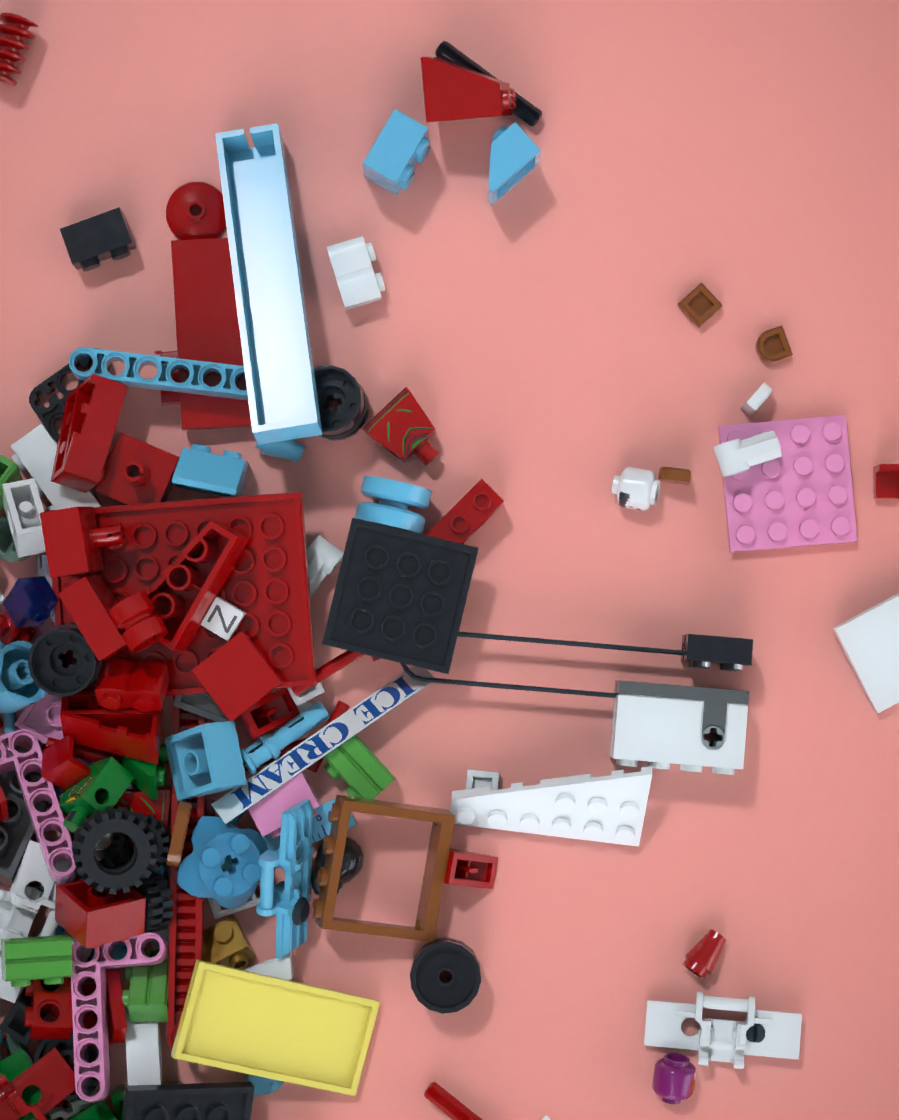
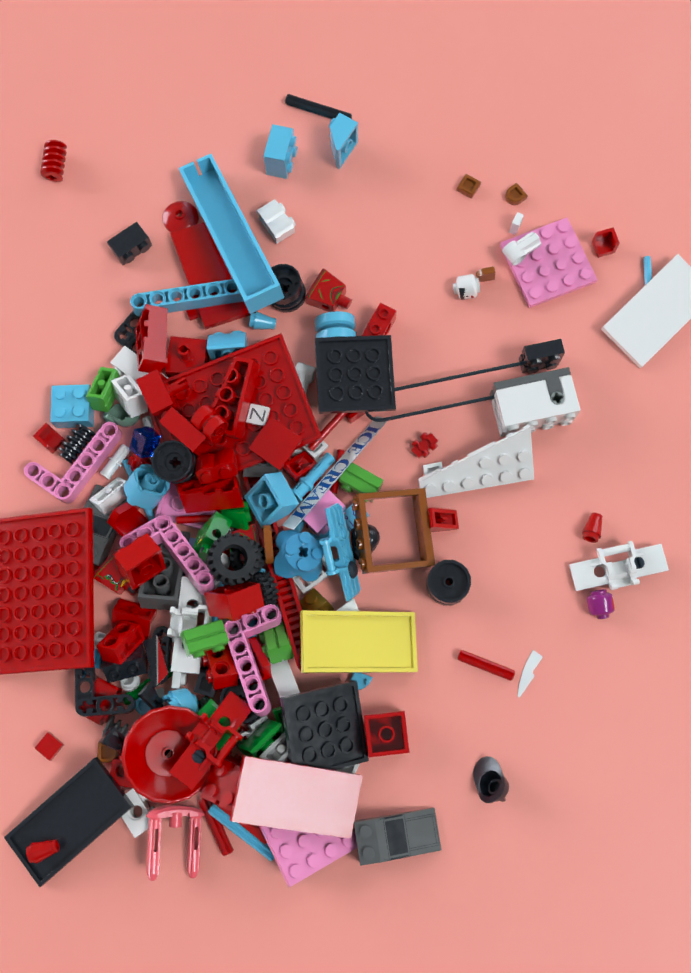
camera: 15 degrees left, 10 degrees down
red panel [41,735,91,790] -> none
red slope [421,57,516,123] -> none
none -> red piece [411,432,438,459]

